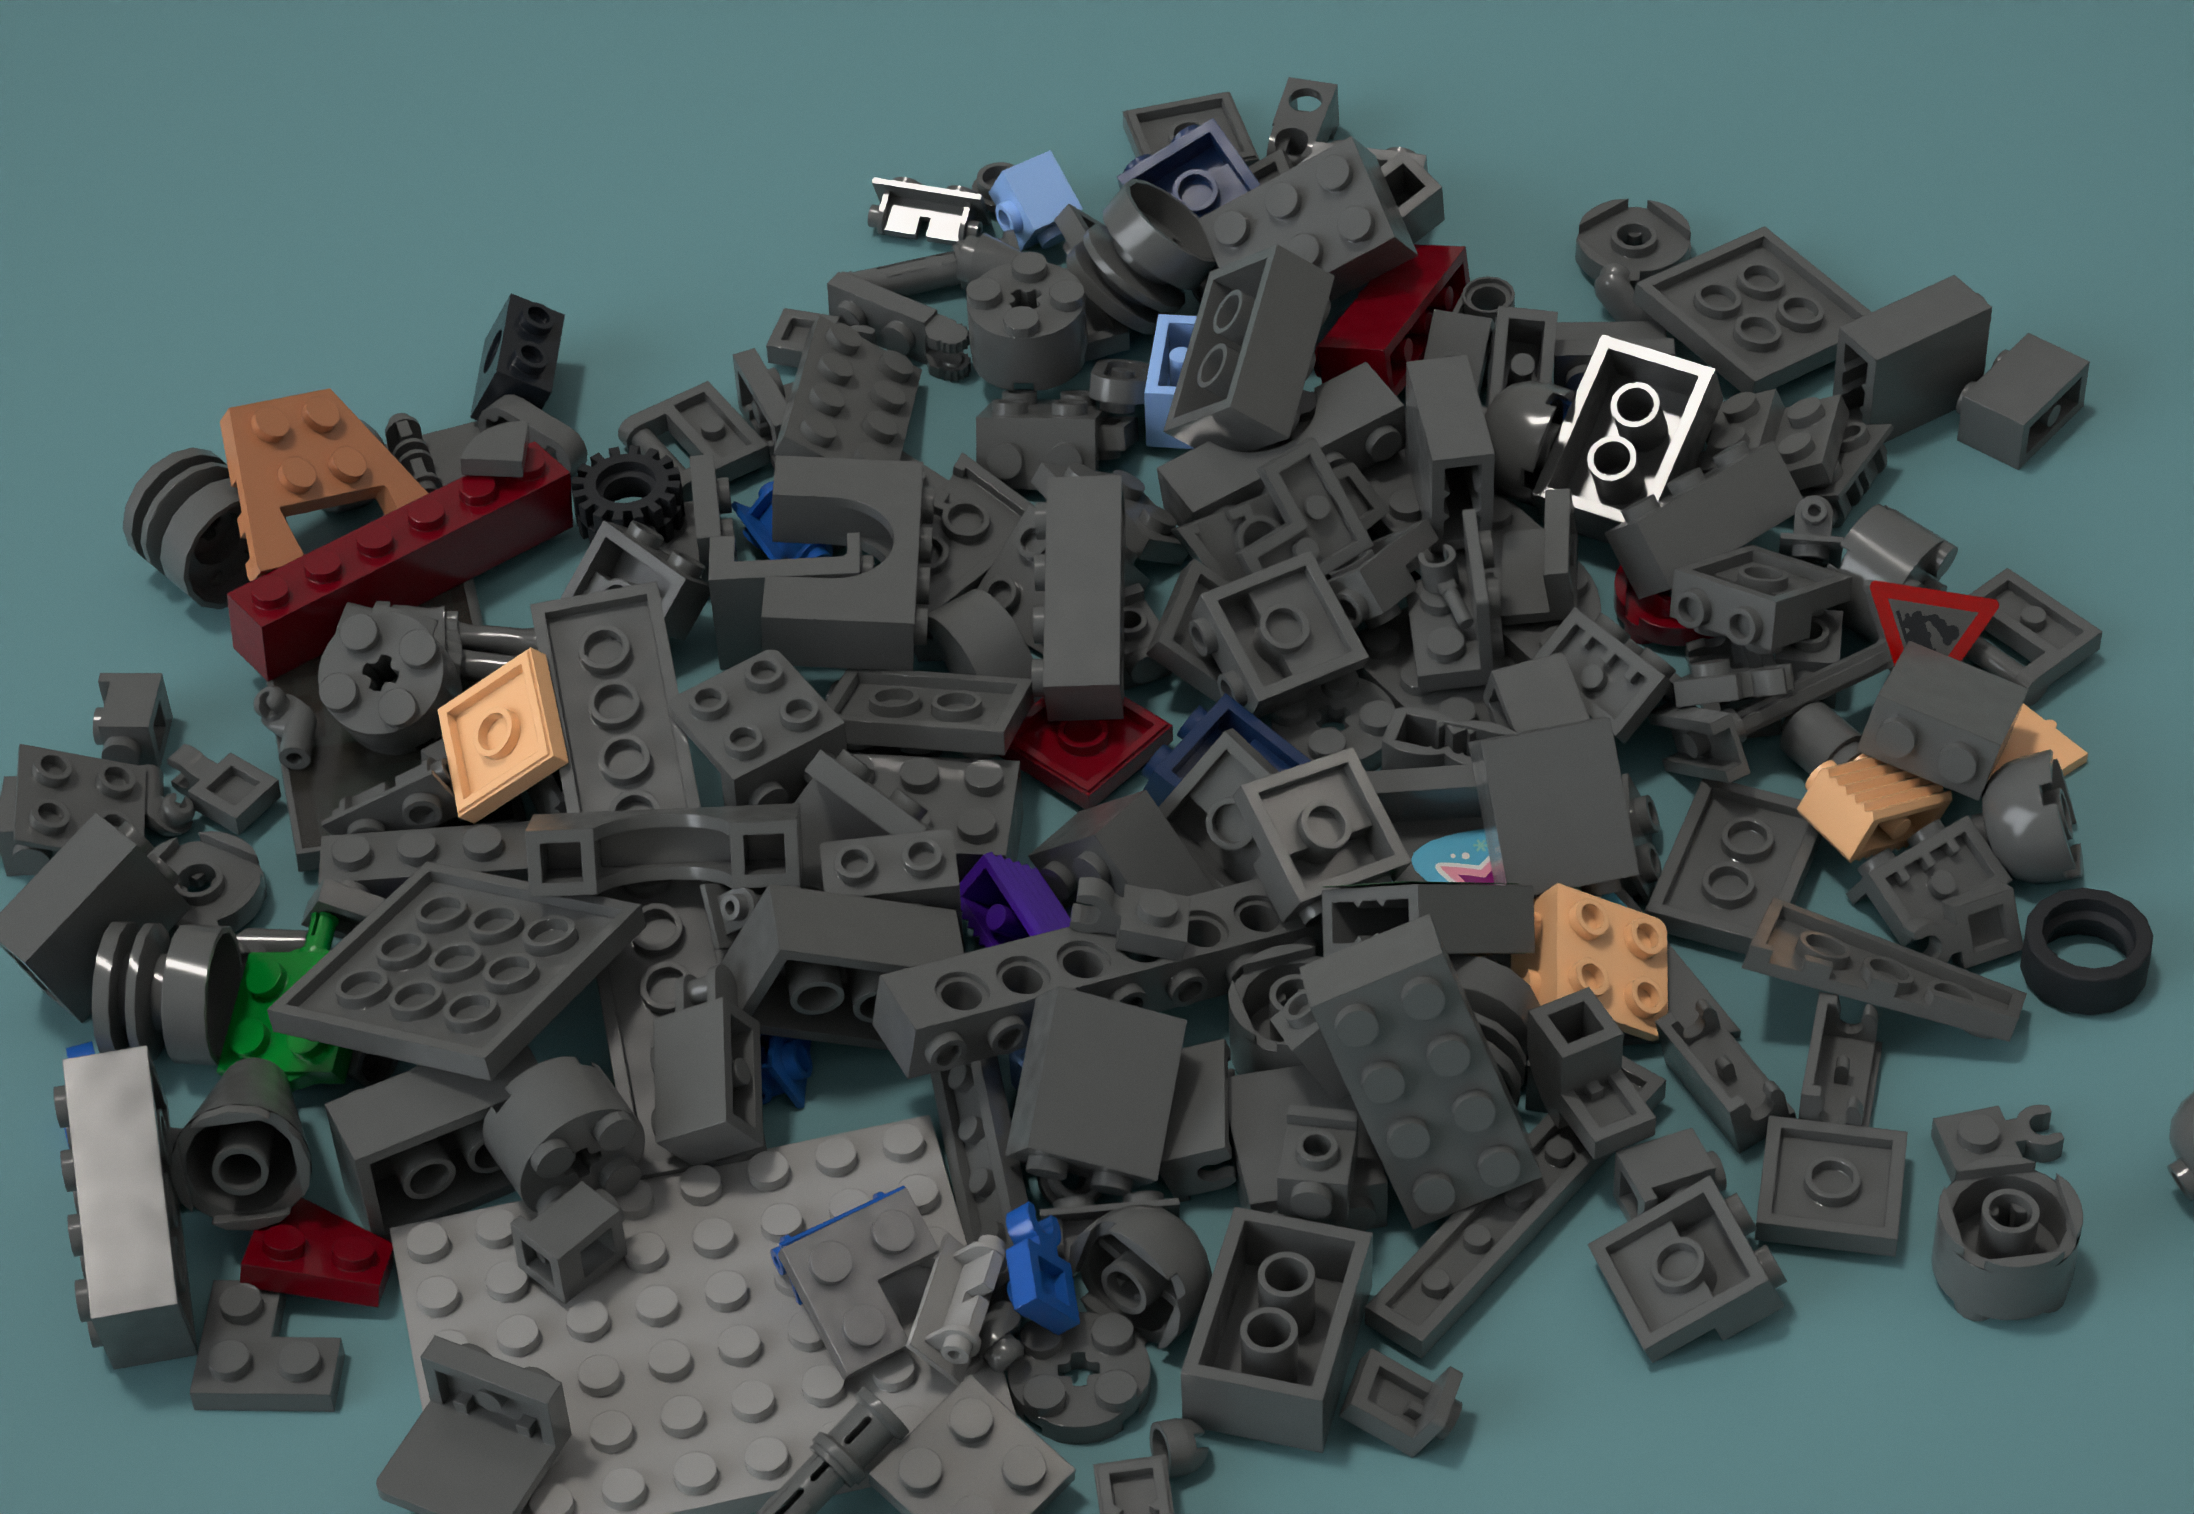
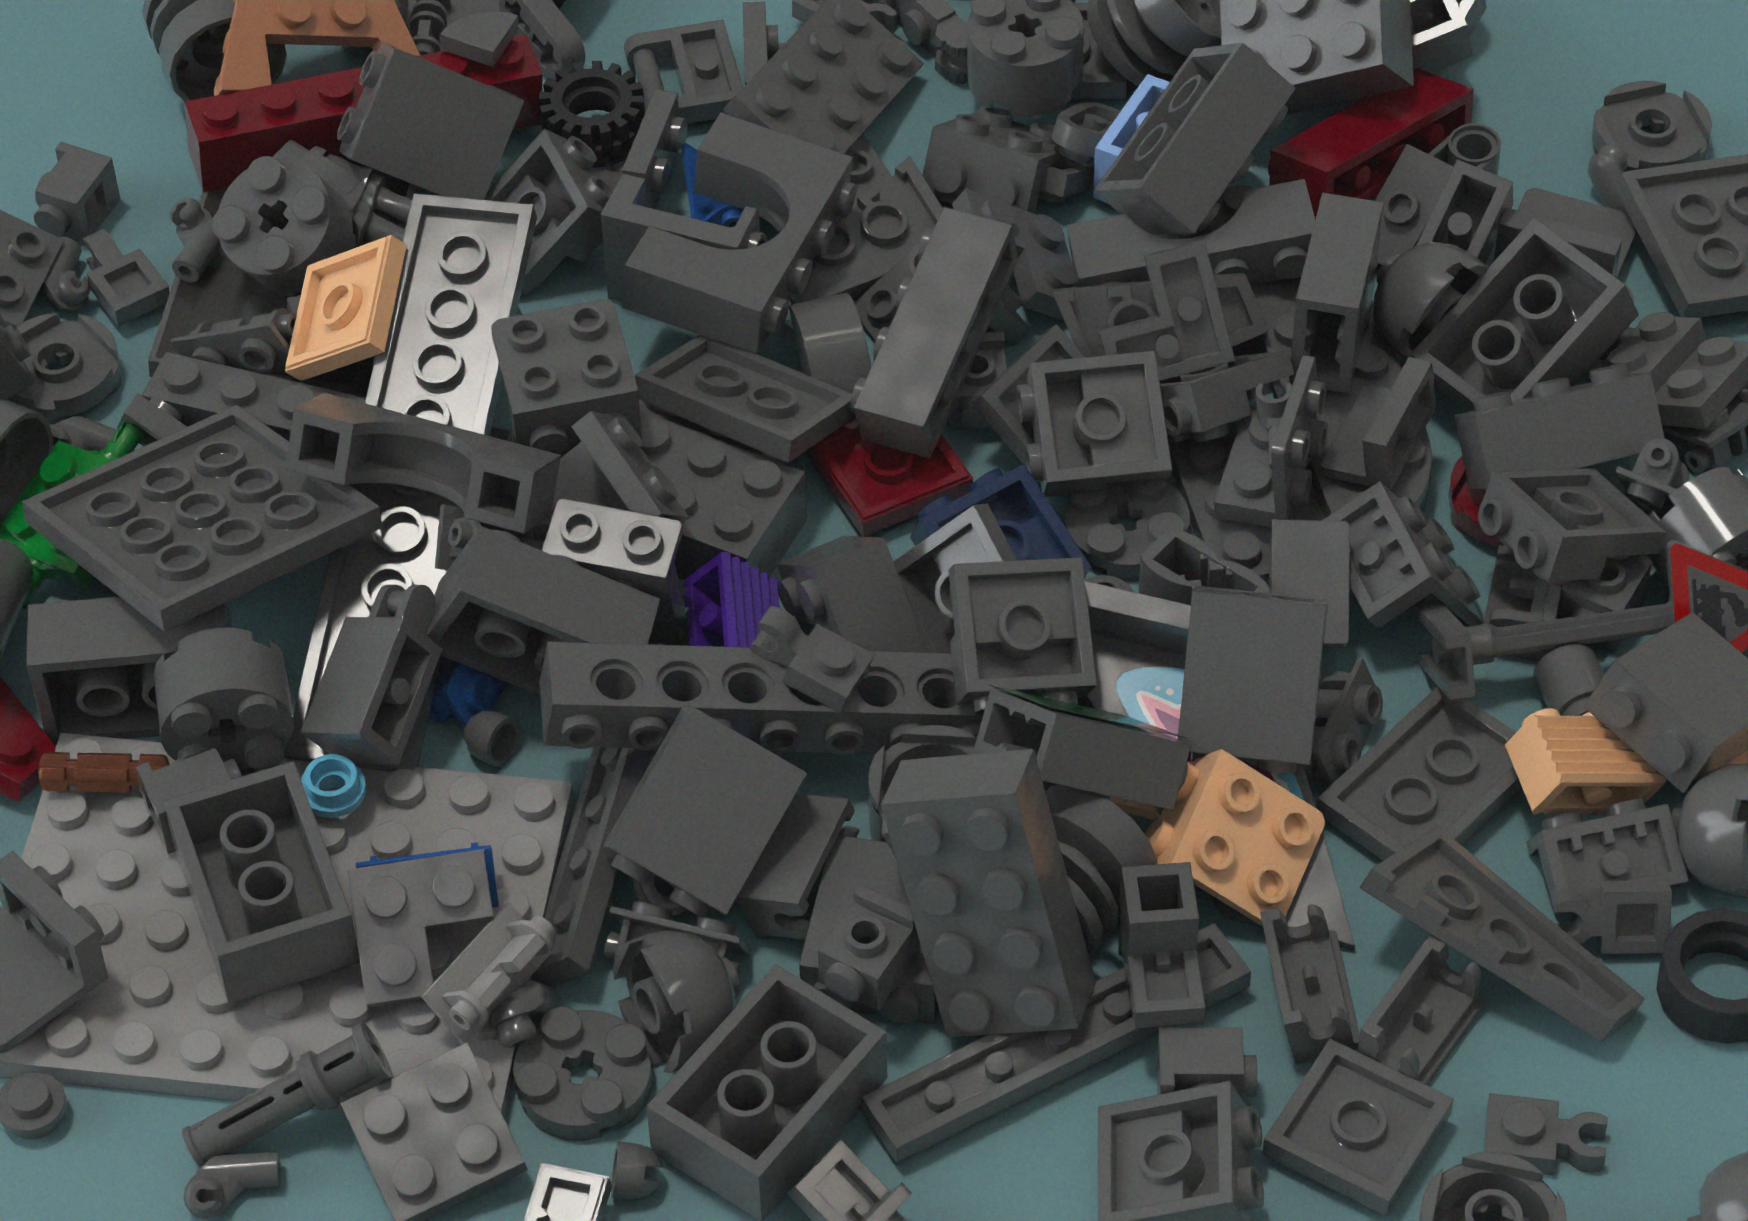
camera: 20 degrees right, 5 degrees up
blue plate [1005,1201,1080,1335] -> none
dark grey plate [1673,659,1795,707] -> none
none -> copper axle [38,752,170,793]
none -> dark grey brick [163,761,360,1004]
none -> medium azure plate [301,754,366,818]
none -> dark grey panel [337,42,524,200]
none -> dark grey hinge [464,711,521,767]

